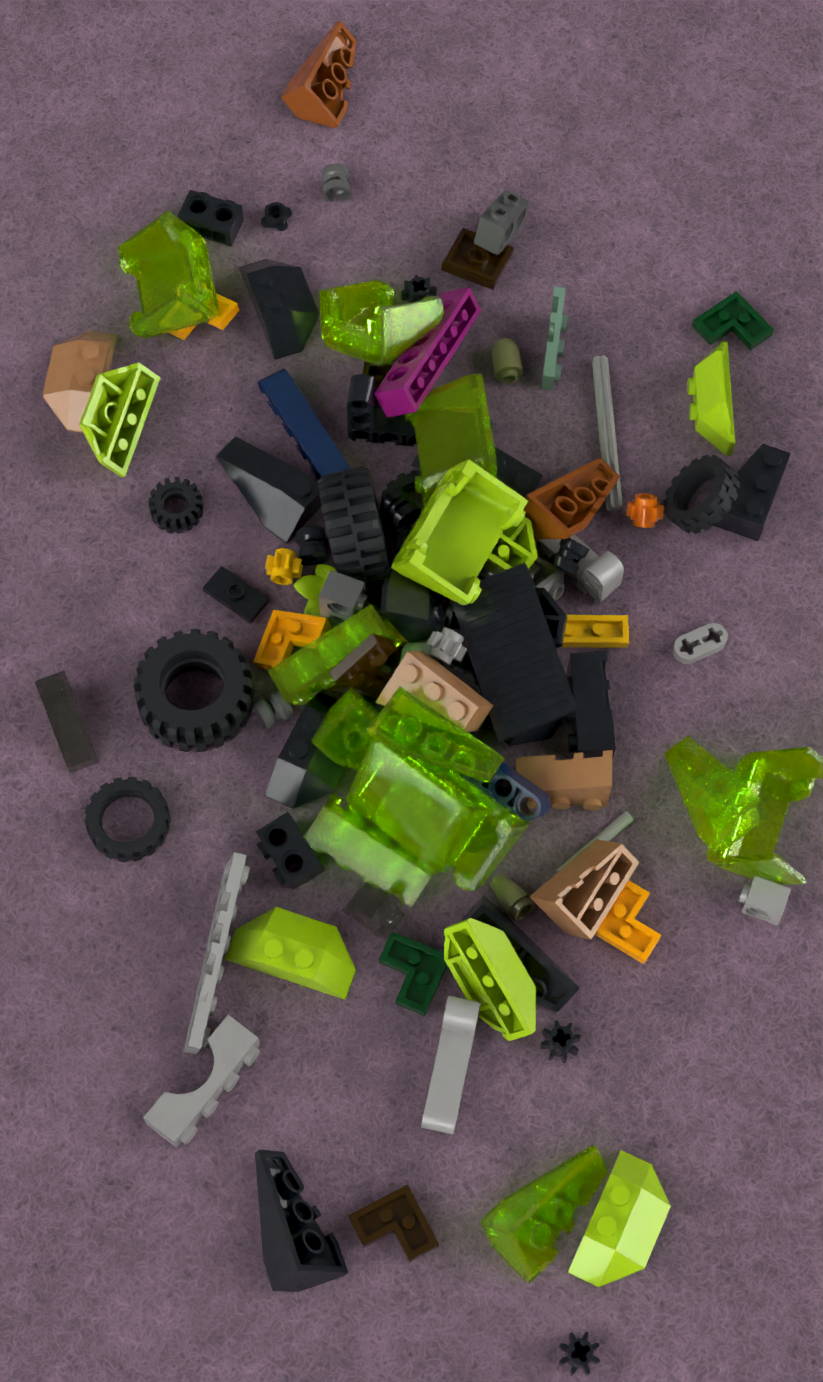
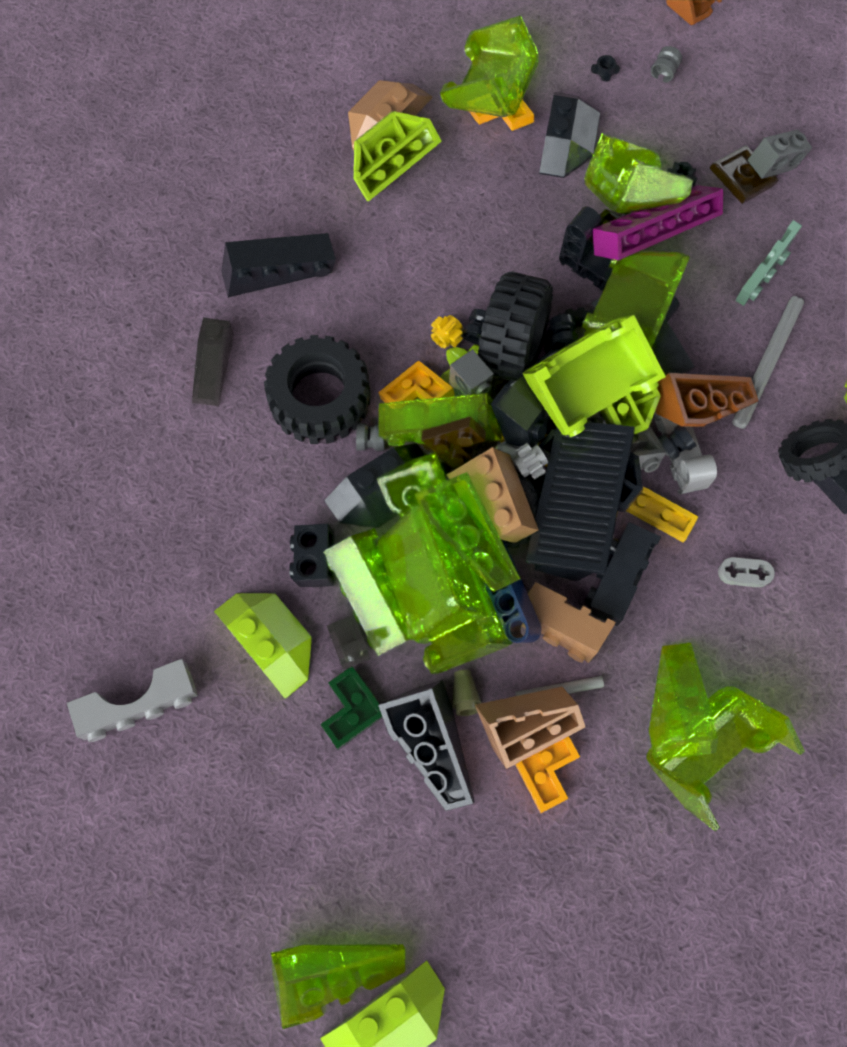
camera: 30 degrees right, 5 degrees up
black tyre [85,777,170,862] -> none
black tyre [148,477,203,534] -> none
black brick [177,190,244,247] -> none
light grey wing [183,852,250,1054] -> none
black plate [203,566,269,624] -> none
black wedge [216,436,322,544] -> none
black wedge [255,1150,348,1292] -> none
dark blue beam [258,369,350,480] -> none
dark brown plate [348,1184,439,1263] -> none
light grey beam [421,995,481,1135] -> none
lime wedge [444,918,536,1041] -> none
olive brick [491,338,523,384] -> none
black gear [540,1020,581,1063] -> none
orange gear [626,493,664,528] -> none
light grey brick [739,876,791,925] -> none
none -> black wedge [221,233,336,298]

